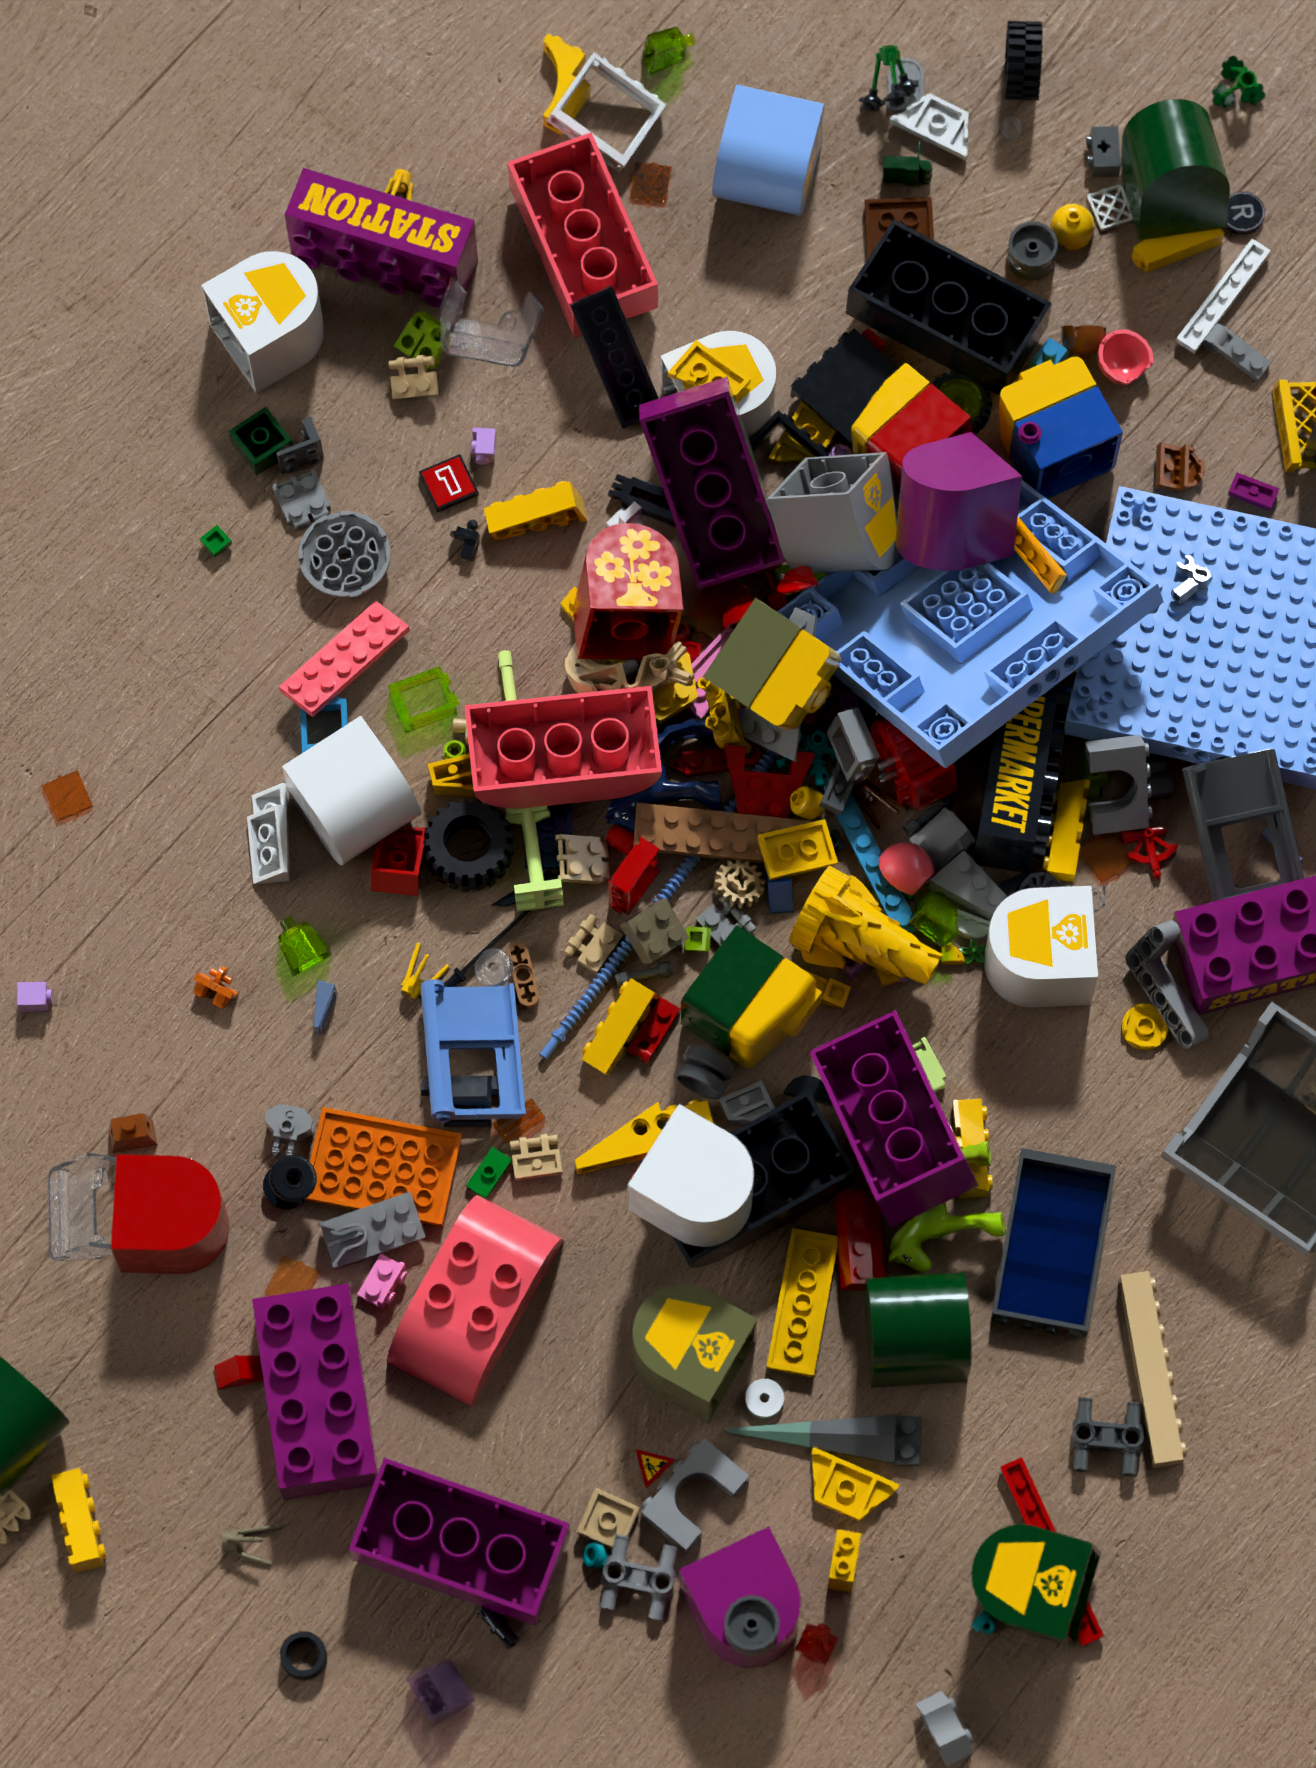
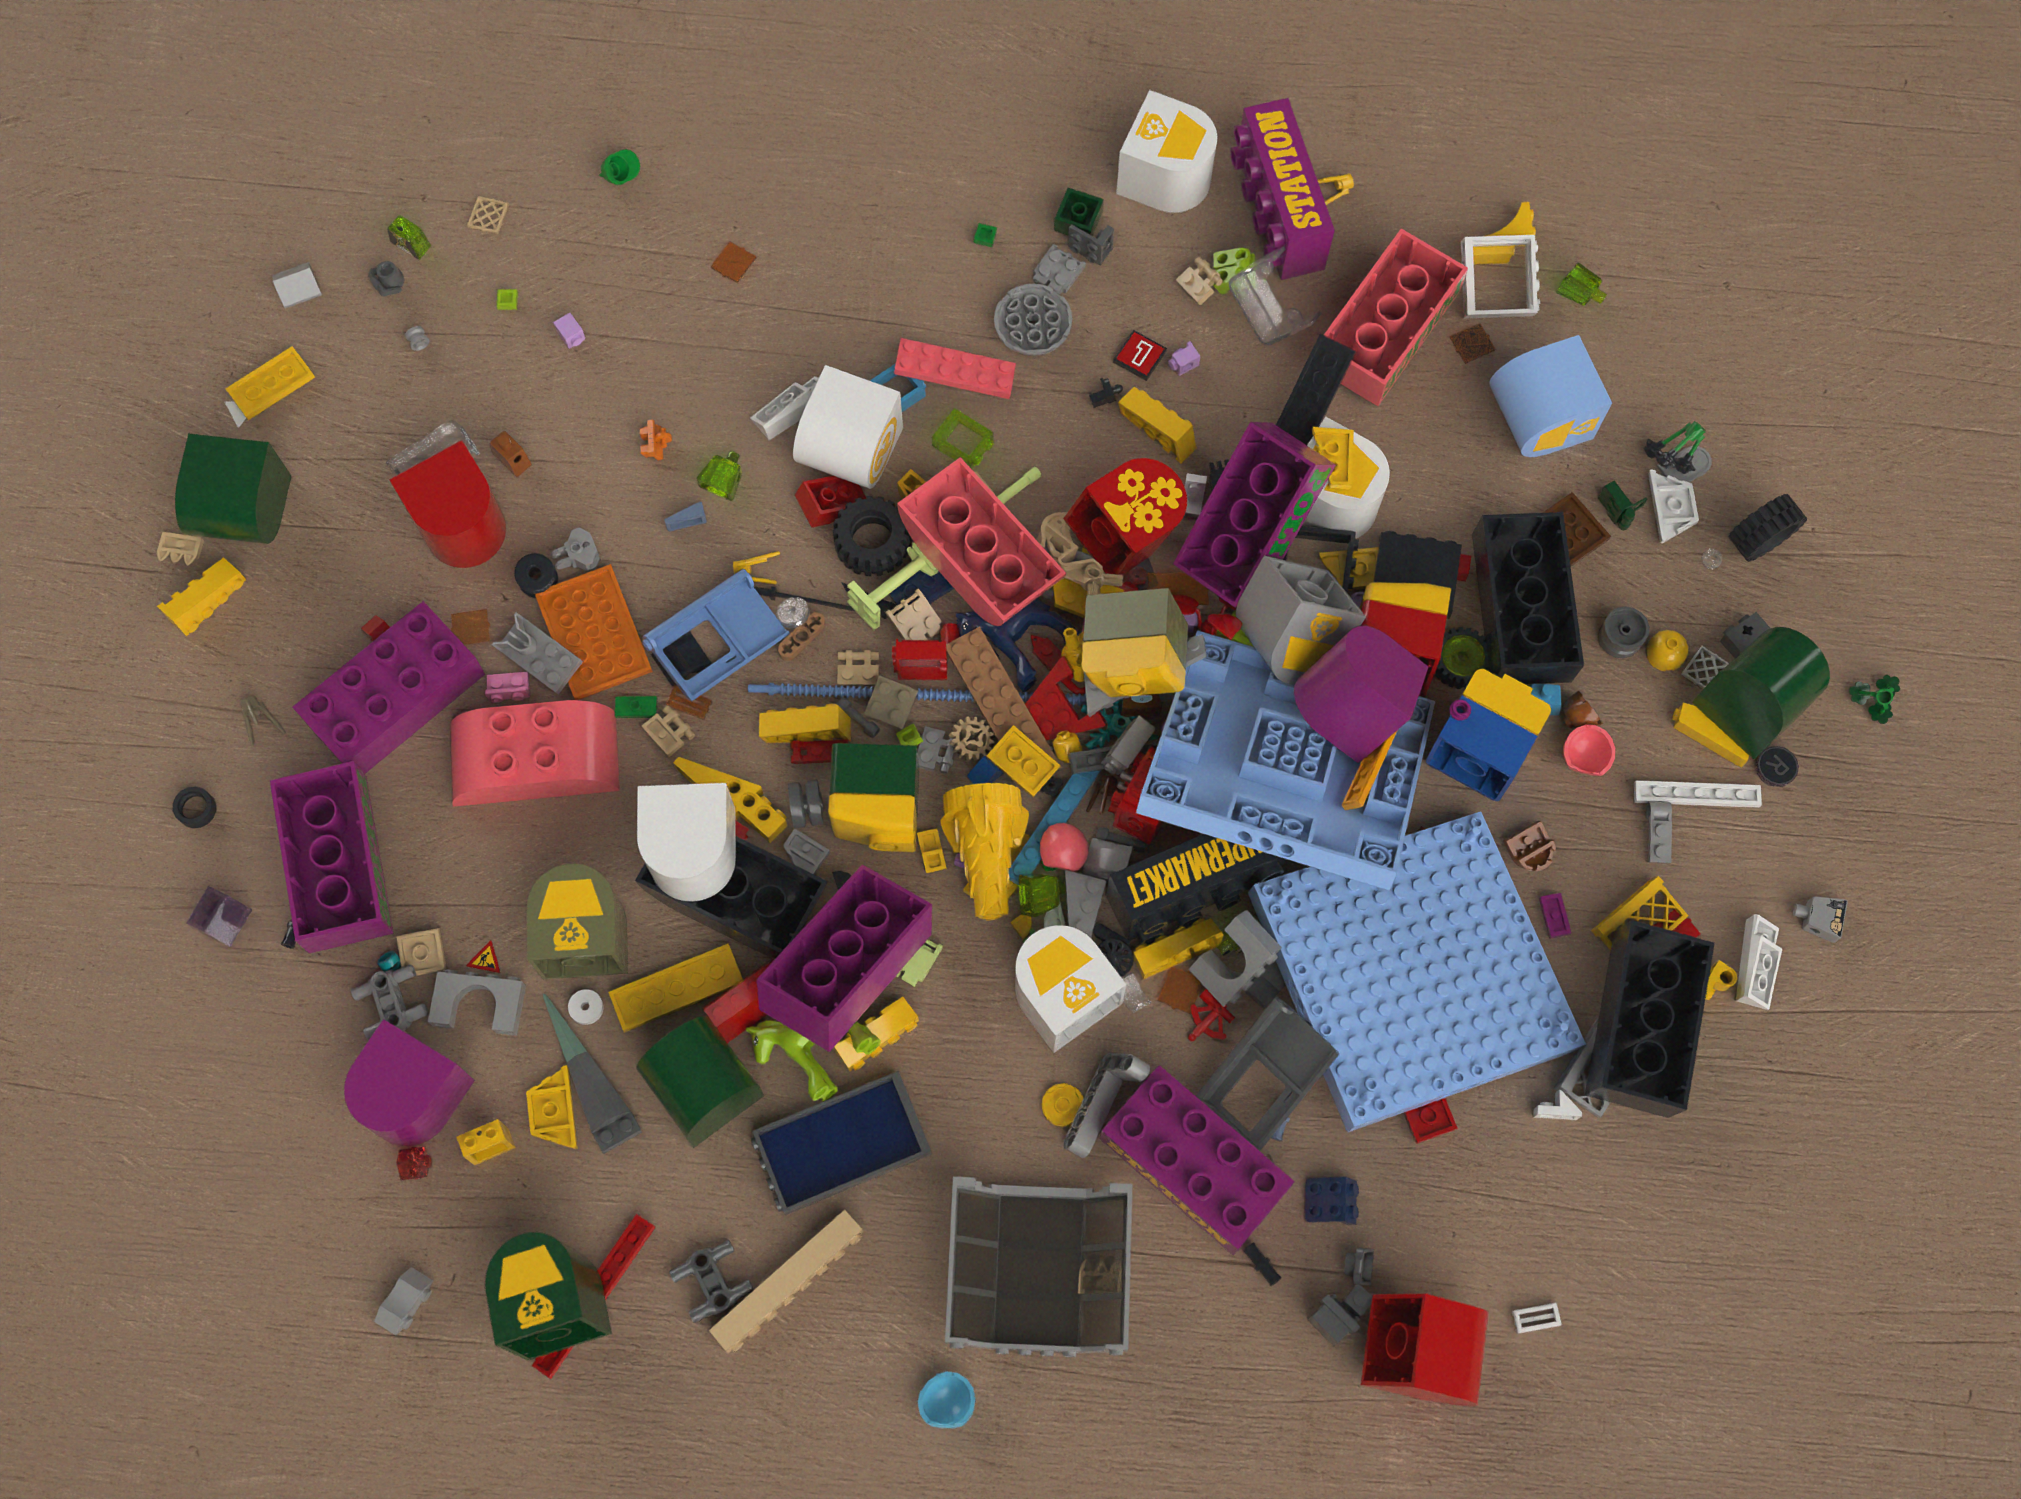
camera: 55 degrees right, 0 degrees up
dark grey wheel [724,1595,780,1656] -> none
bar [1171,555,1210,605] -> none

